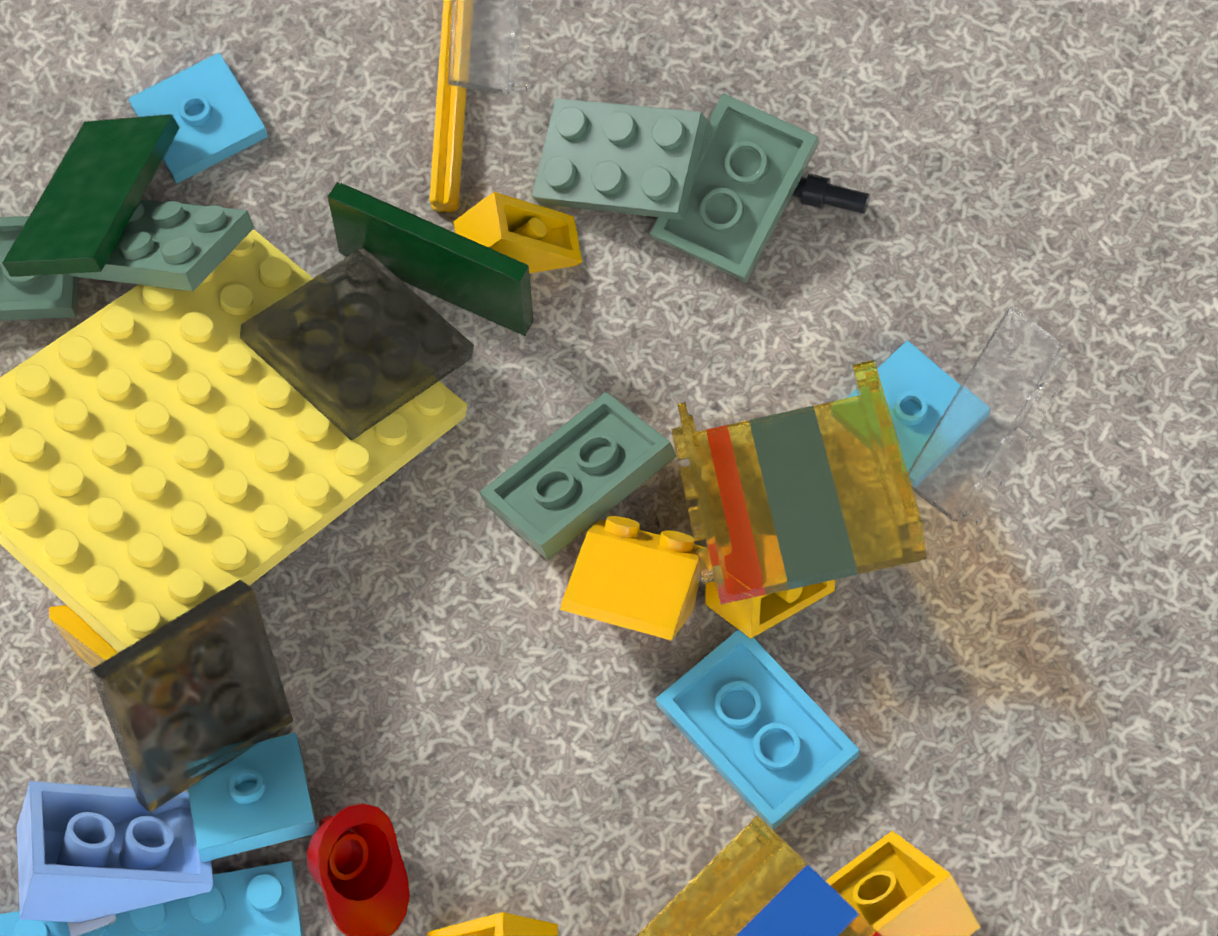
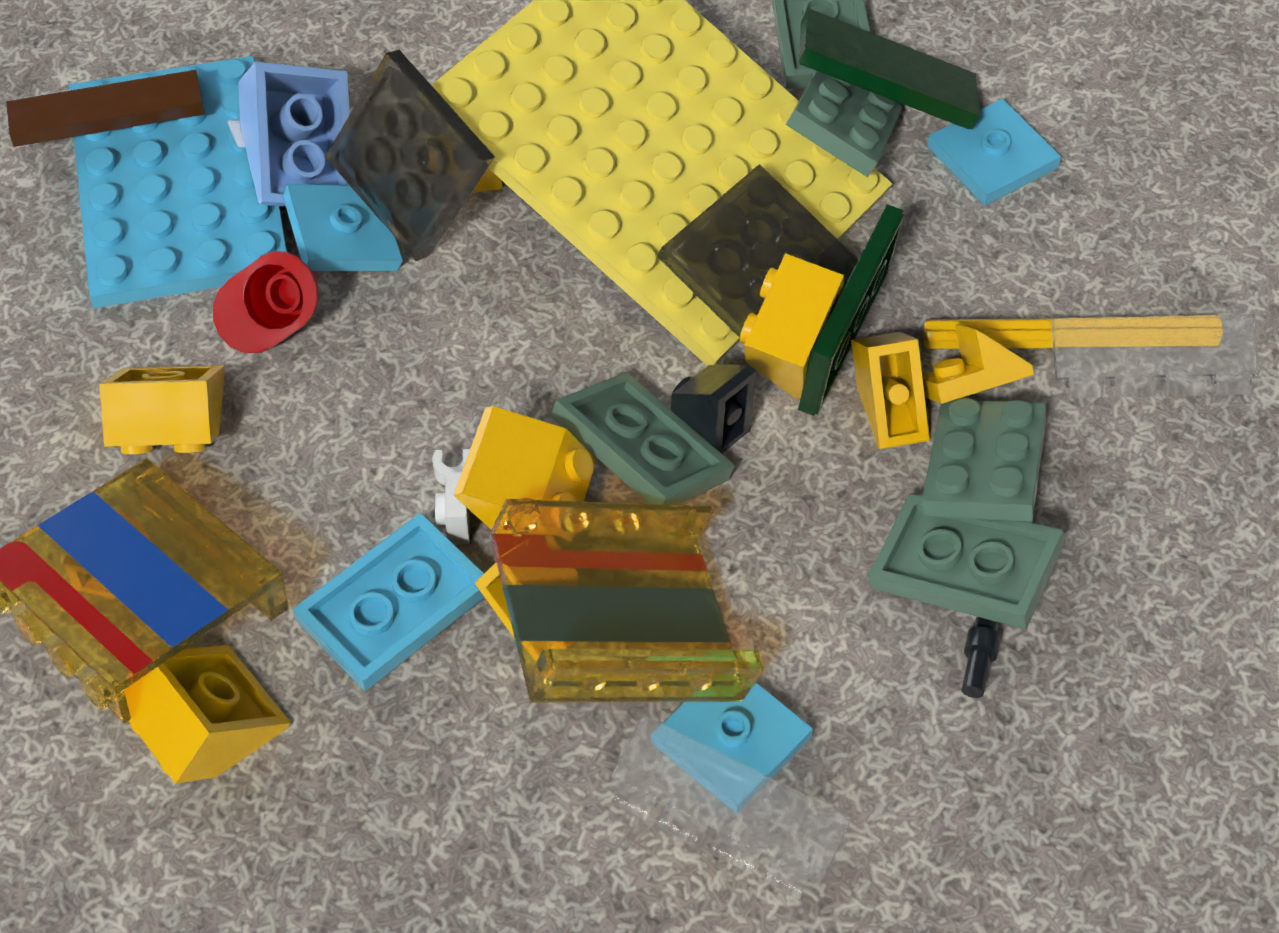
camera: 80 degrees right, 10 degrees down
none -> white plate [432,449,470,545]
none -> black slope [671,365,756,454]
none -> yellow slope [739,253,844,399]
none -> yellow slope [922,324,1034,404]

